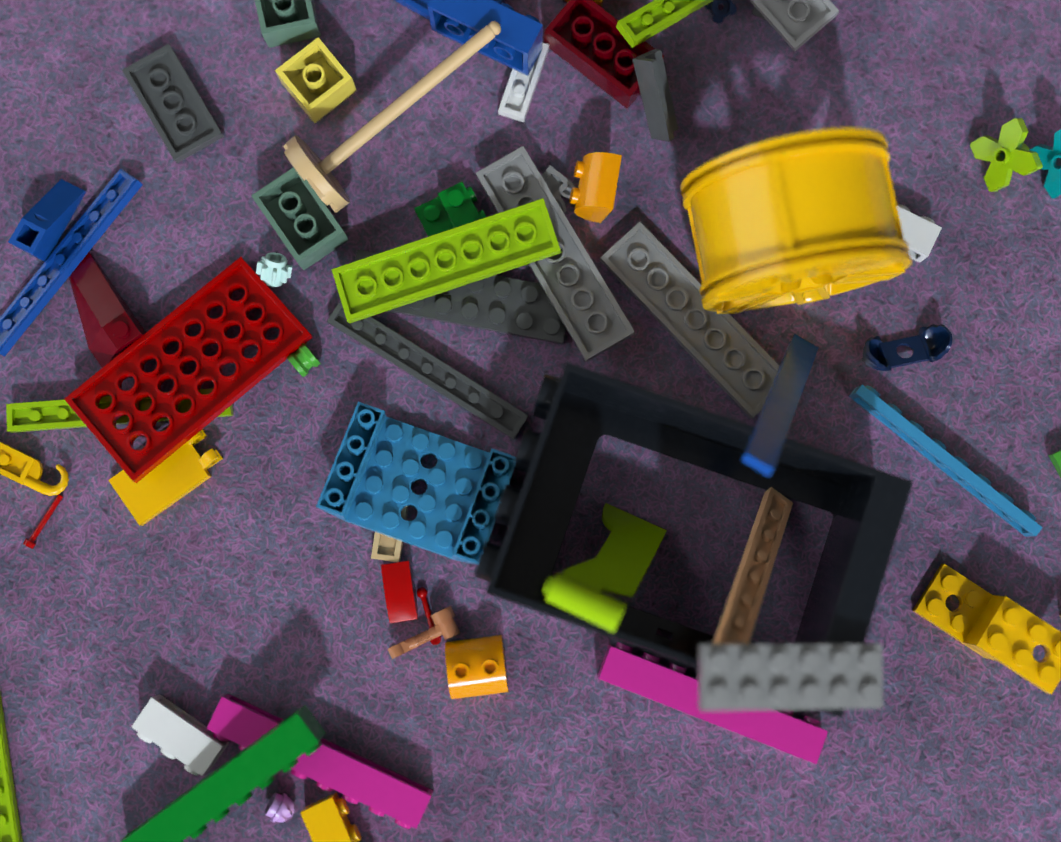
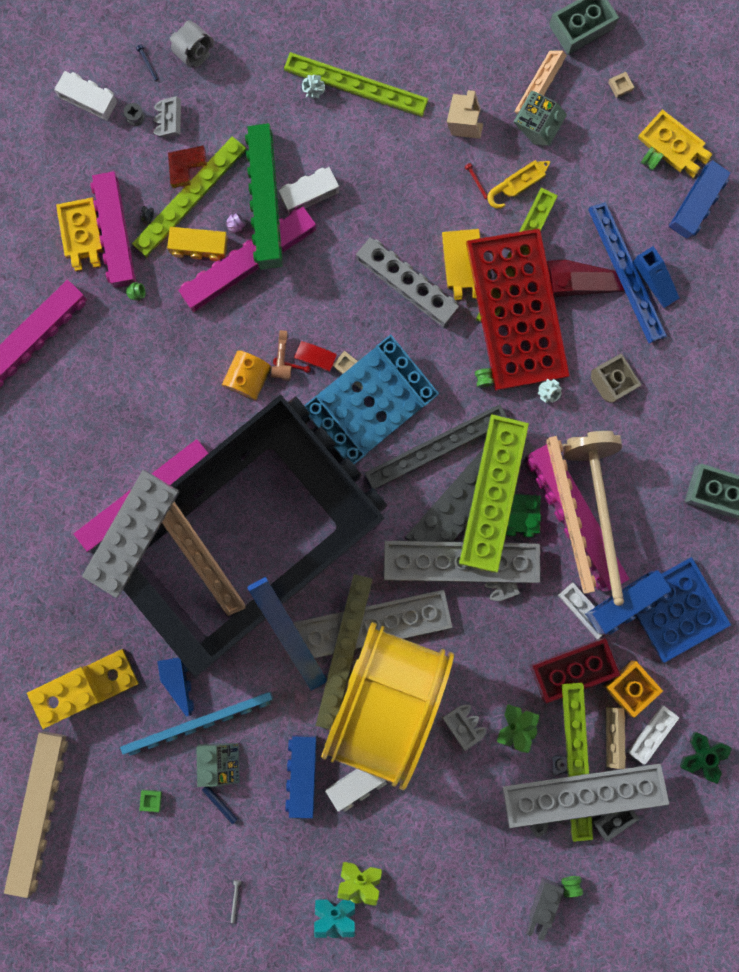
camera: 120 degrees right, 0 degrees up
dark grey plate [122,44,224,163] -> none
sand green brick [251,167,349,271] -> none
light yellow brick [275,37,357,123] -> none
lime door [543,503,667,633] -> none
light orange brick [569,152,622,223] -> none
dark grey panel [633,49,678,142] -> none
dark blue piece [862,324,952,371] -> none
none -> blue slope [157,657,194,717]
none -> sand green slope [196,743,240,787]
none -> dark blue piece [202,787,238,825]
none -> blue brick [285,735,317,818]
none -> light aqua gear [302,75,325,99]
none -> olive plate [315,574,373,730]
none -> light grey brick [356,237,459,328]
none -> light grey plate [442,705,487,751]
none -> bright green plant [497,704,539,753]
none -> dark pink brick [526,444,629,592]
none -> light nougat plate [546,436,596,594]
none -> dark tan slope [591,353,641,403]

